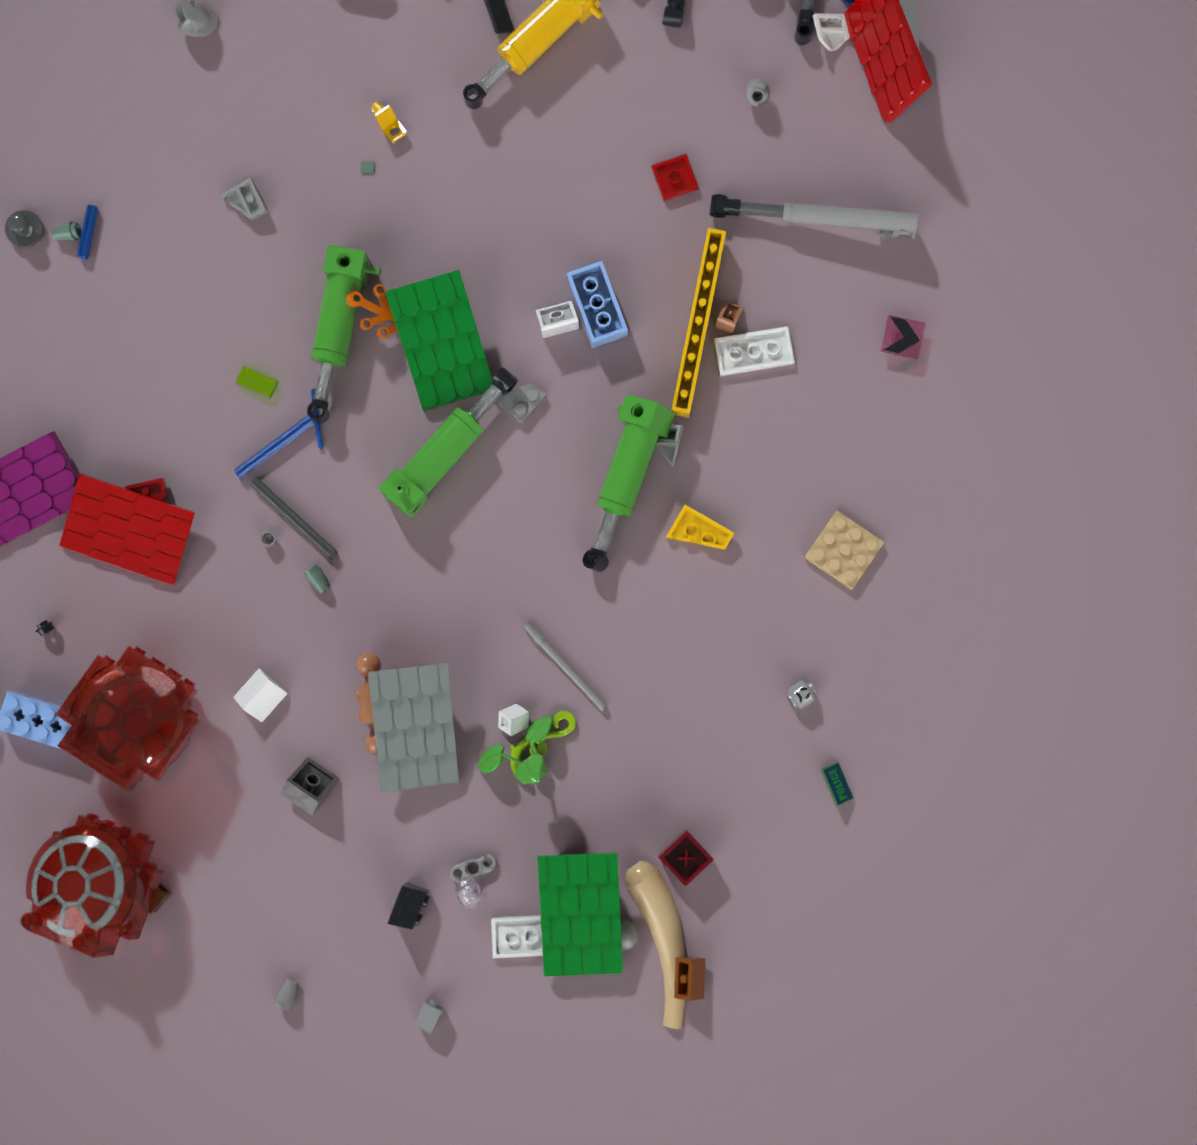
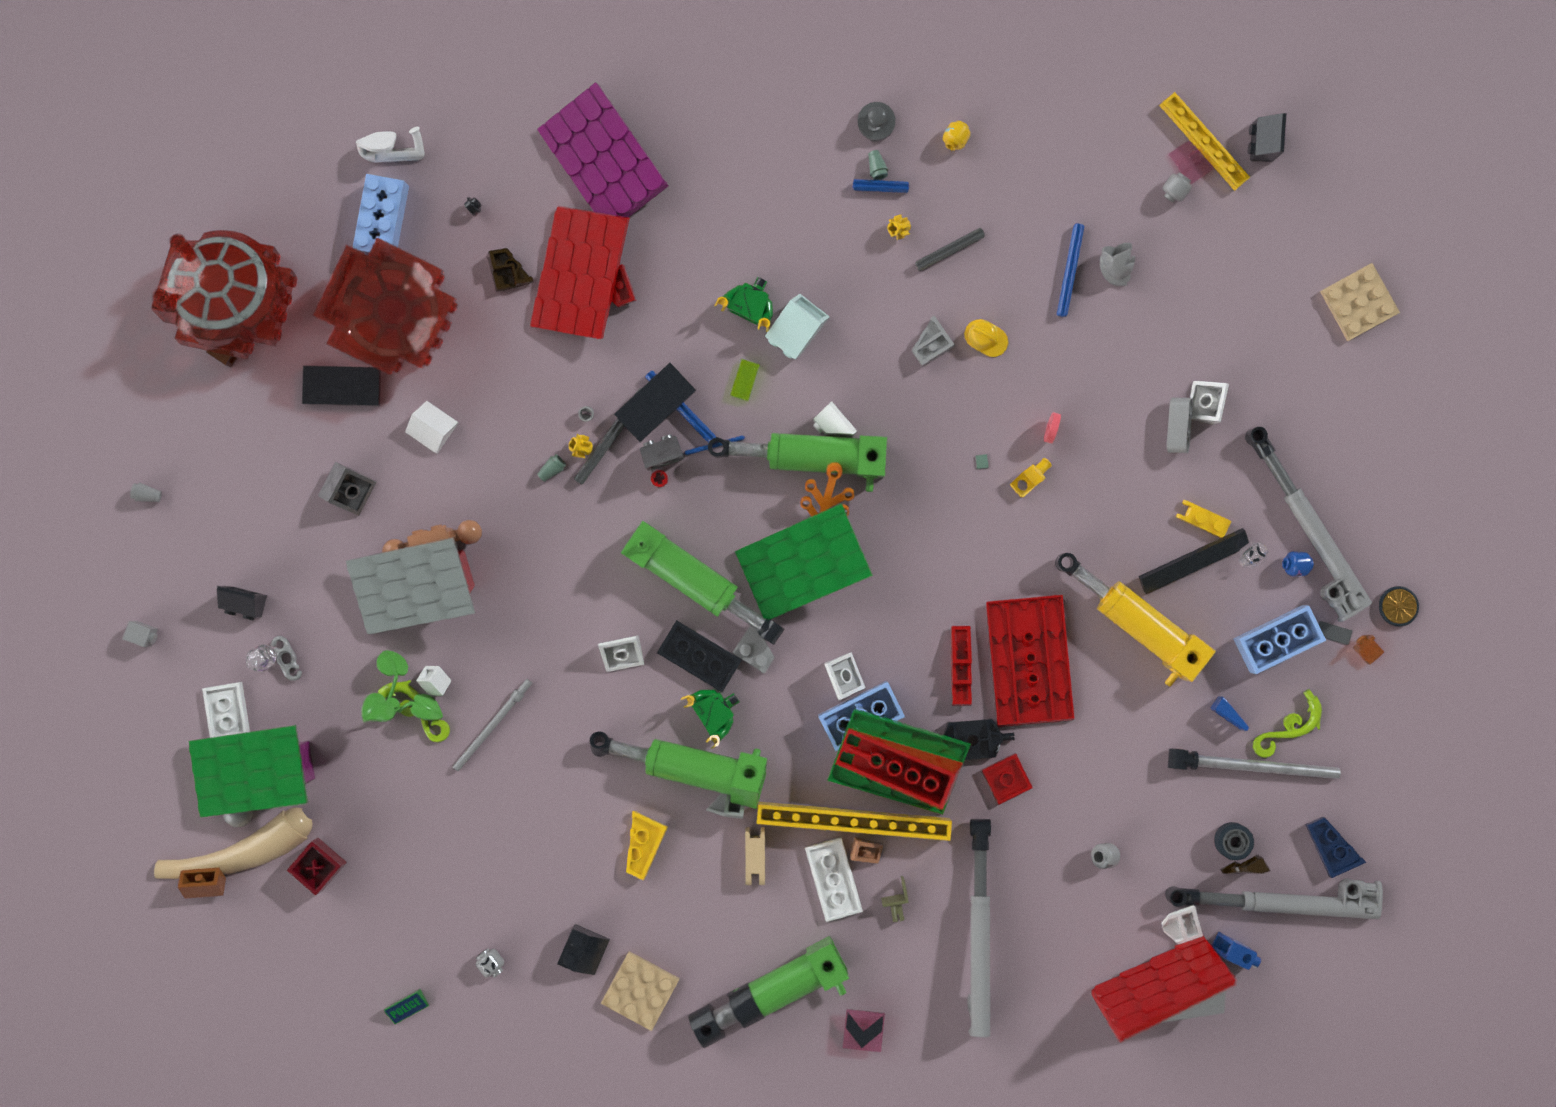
camera: 80 degrees right, 5 degrees up
none -> black tile [302,366,381,406]
none -> dark brown slope [487,248,533,292]
none -> black slope [557,924,610,975]
none -> yellow gear [569,434,593,458]
none -> white slope [598,635,644,672]
none -> black tile [614,362,696,443]
none -> flat silver slope [640,434,684,471]
none -> red bush [651,470,668,488]
none -> black plate [657,620,742,692]
none -> green torso [680,690,740,749]
none -> bright green piece [688,936,849,1048]
none -> green torso [715,277,773,332]
none -> tan piece [745,827,765,885]
none -> light aqua slope [765,294,830,359]
none -> white slope [813,402,857,437]
none -> piece [827,709,971,815]
none -> olive bracket [881,876,909,922]
none -> yellow gear [887,214,911,240]
none -> dark grey axle [915,228,985,271]
none -> yellow head [942,121,971,151]
none -> black plate [943,718,1015,760]
none -> red slope [951,626,972,706]
none -> yellow piece [964,319,1008,357]
none -> red piece [986,595,1074,727]
none -> coral piece [1044,412,1061,444]
none -> blue axle [1057,223,1085,317]

